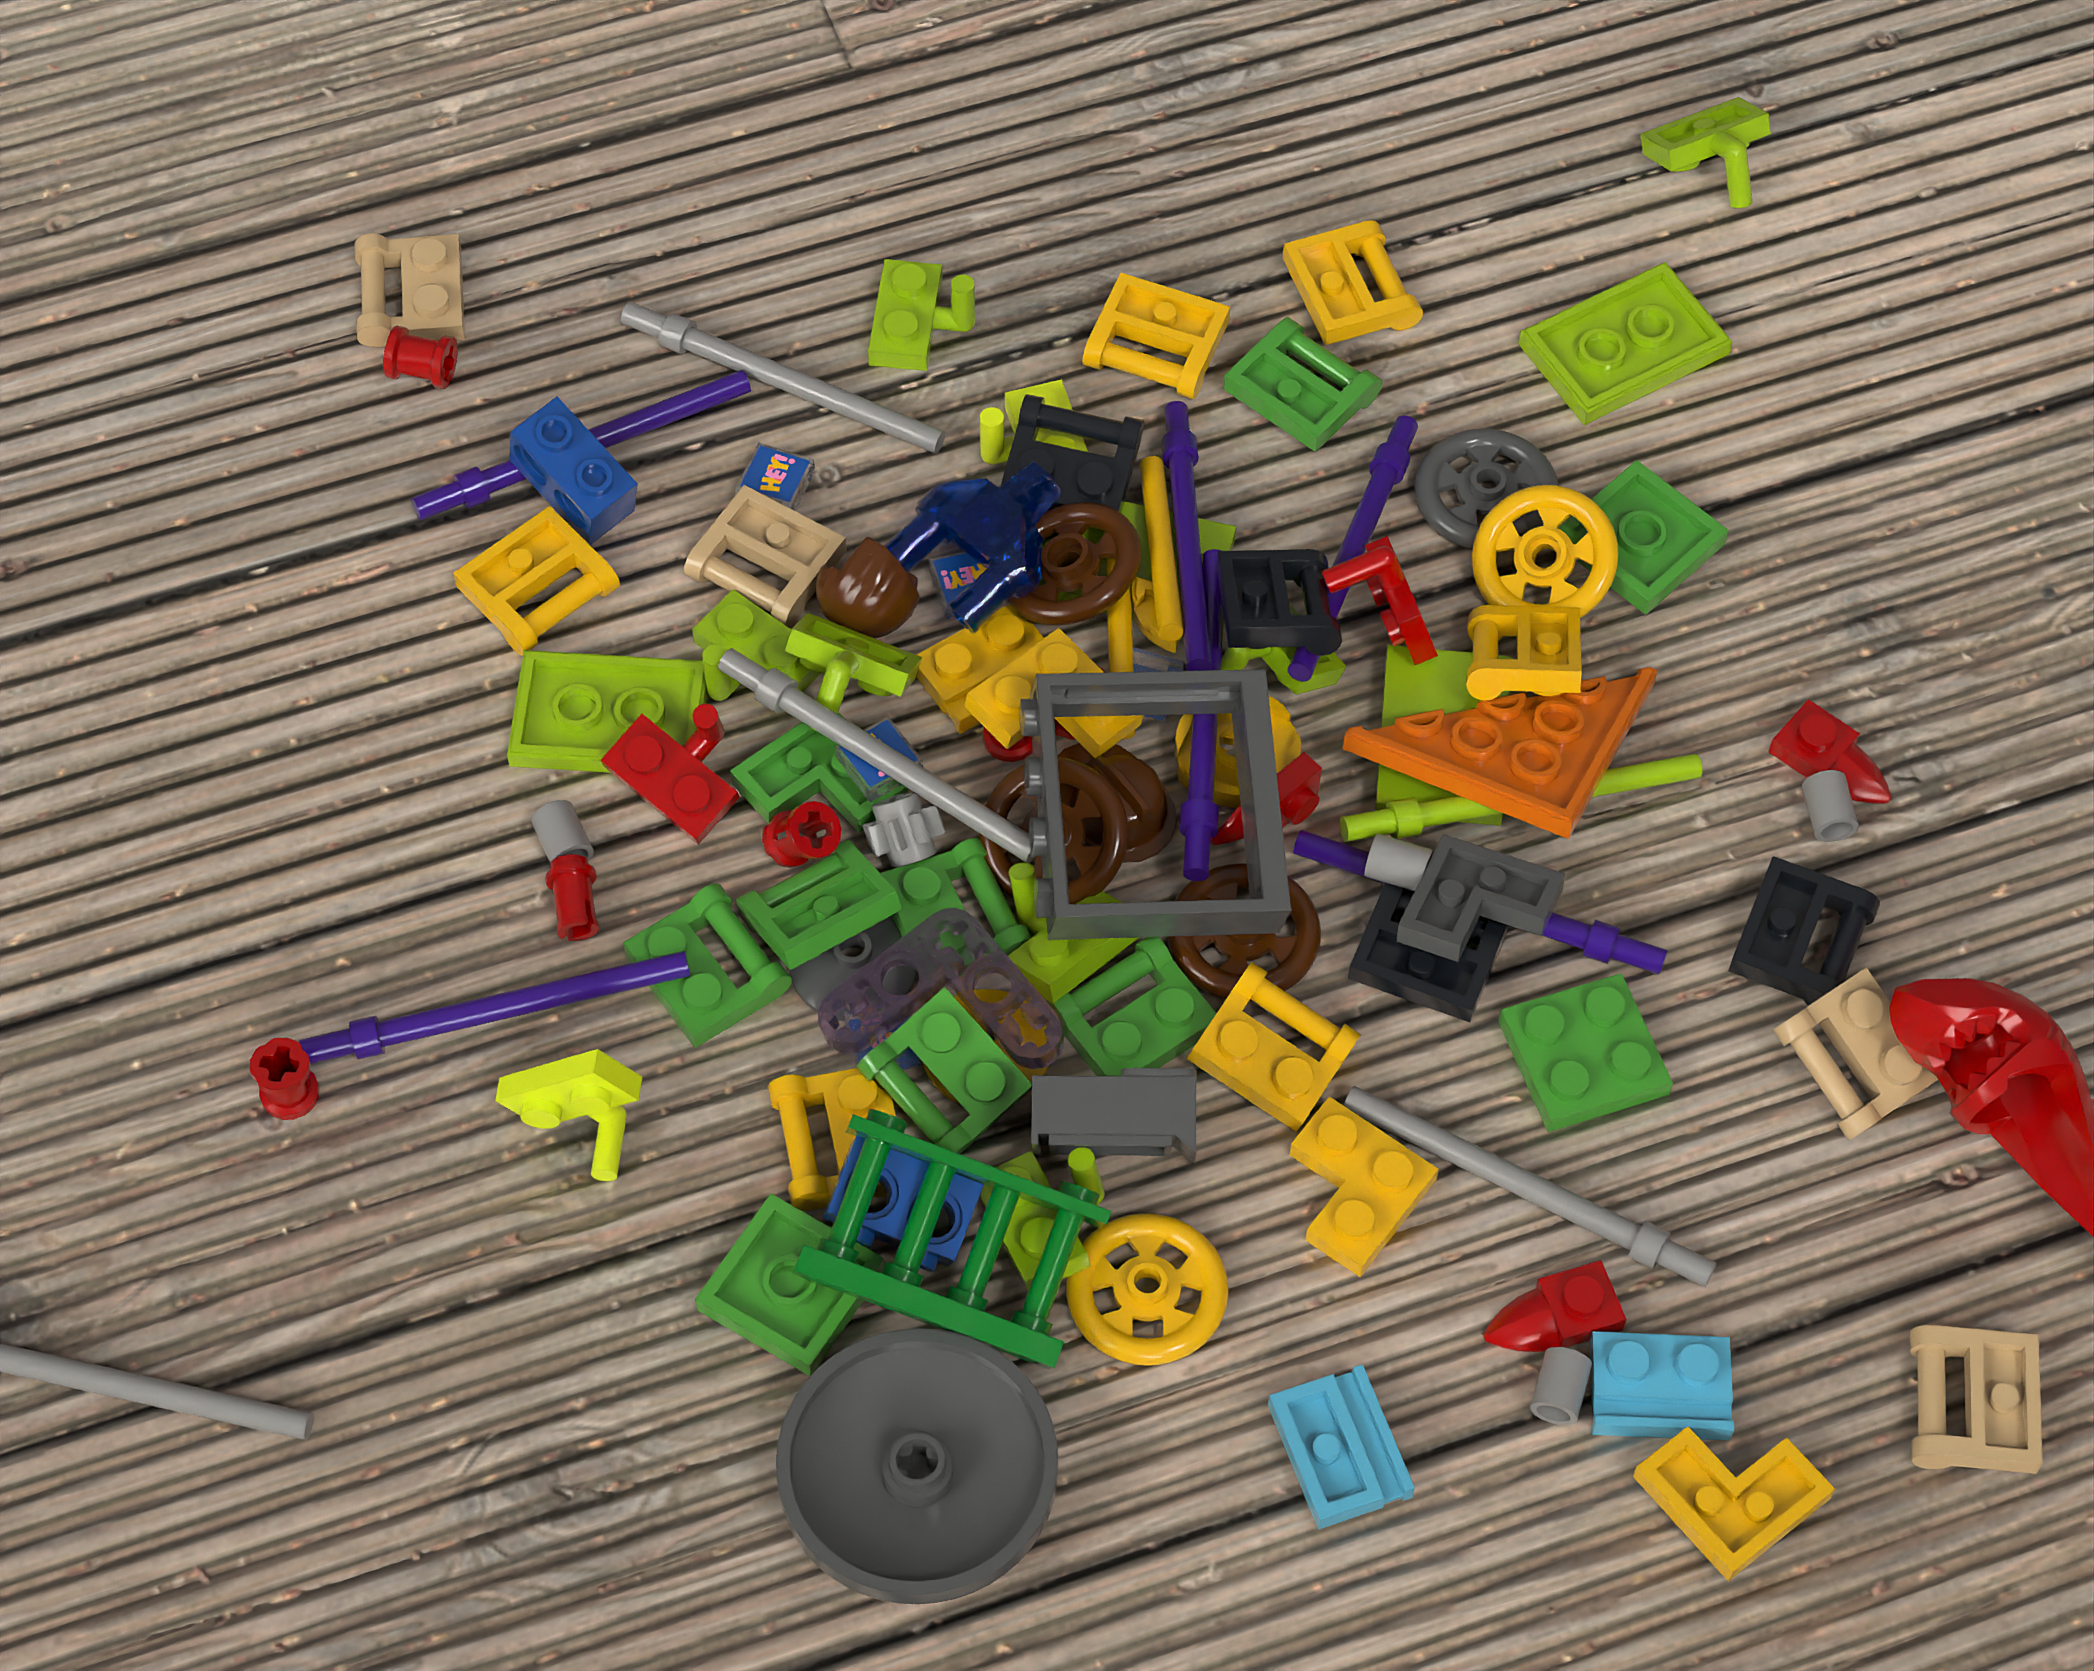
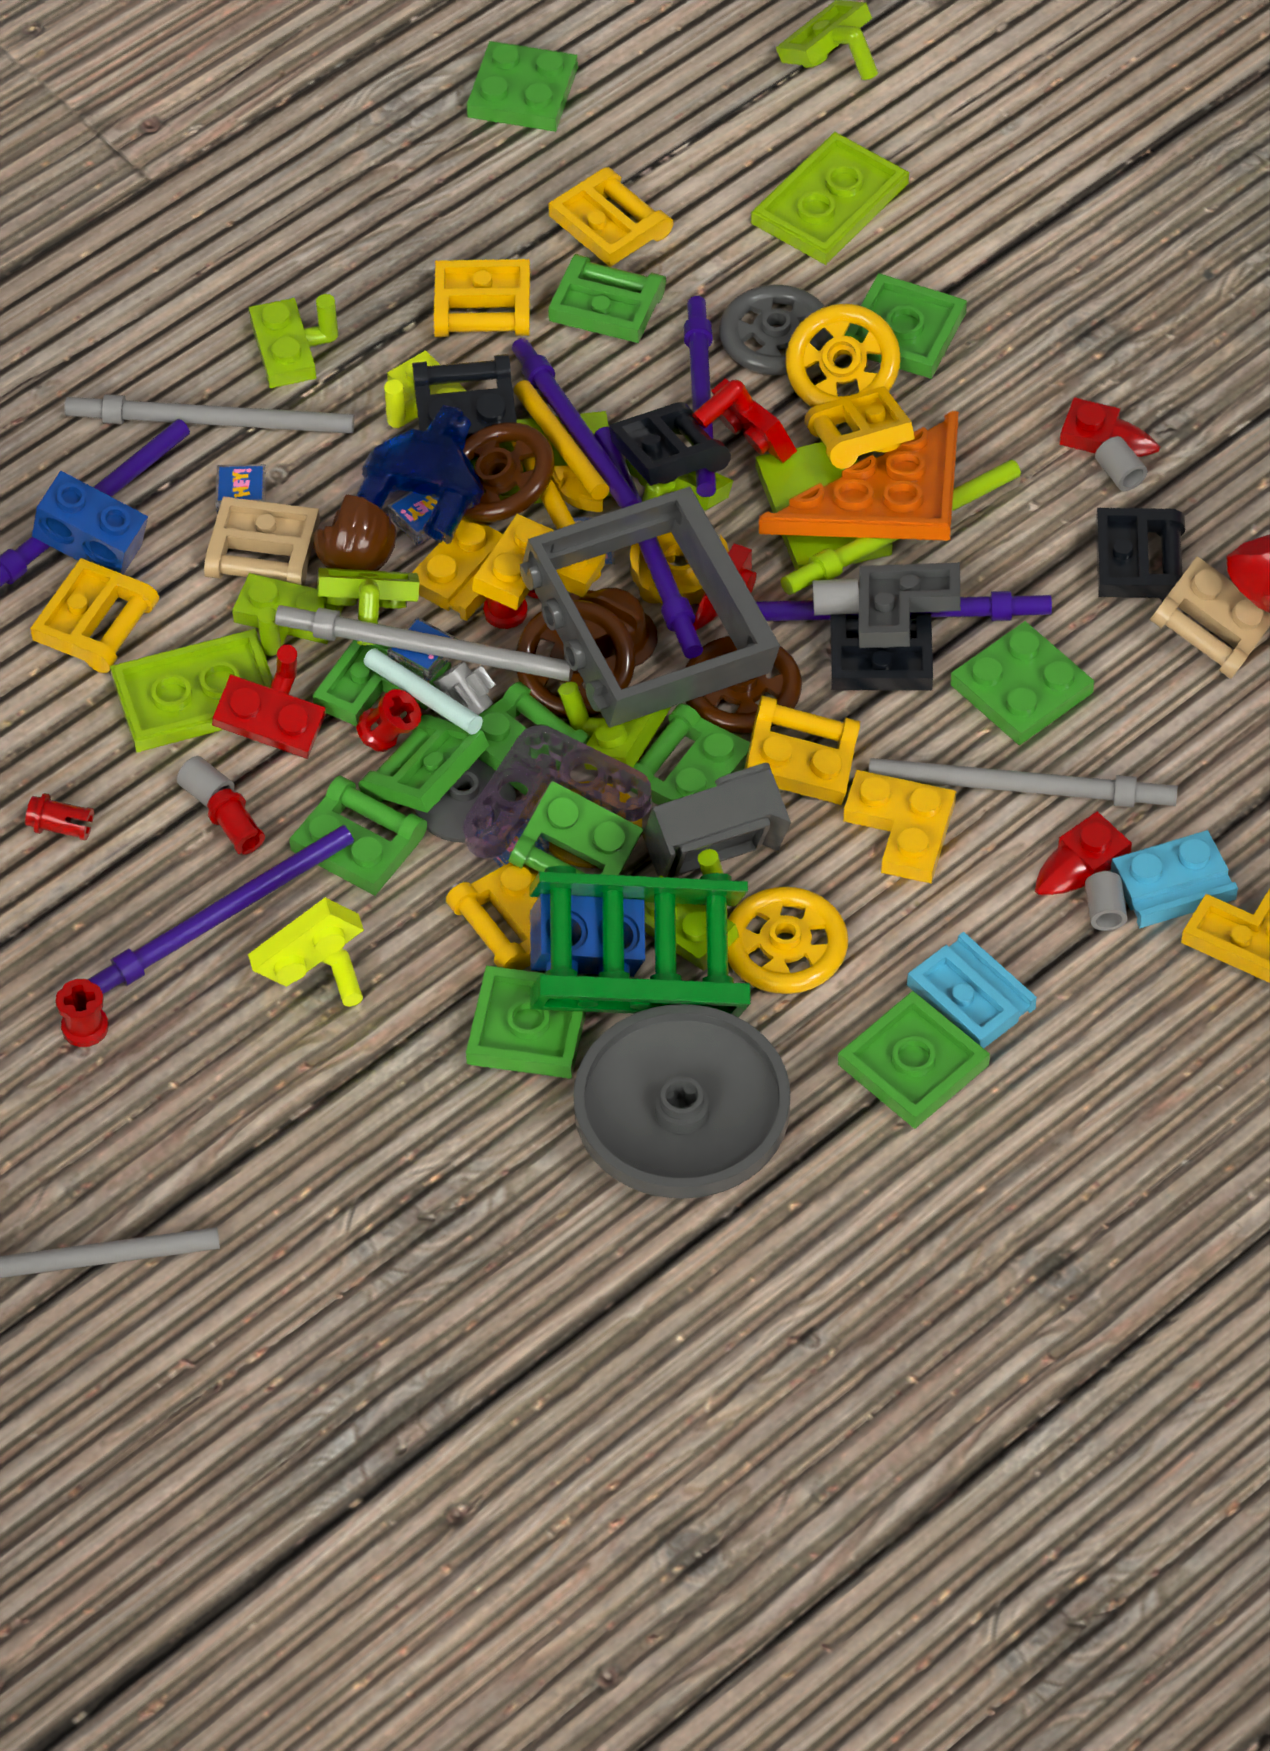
camera: 20 degrees left, 5 degrees down
none -> red pin [25,793,94,841]
none -> light aqua bar [364,648,483,735]
none -> bright green plate [467,41,578,132]
none -> bright green plate [838,991,990,1129]

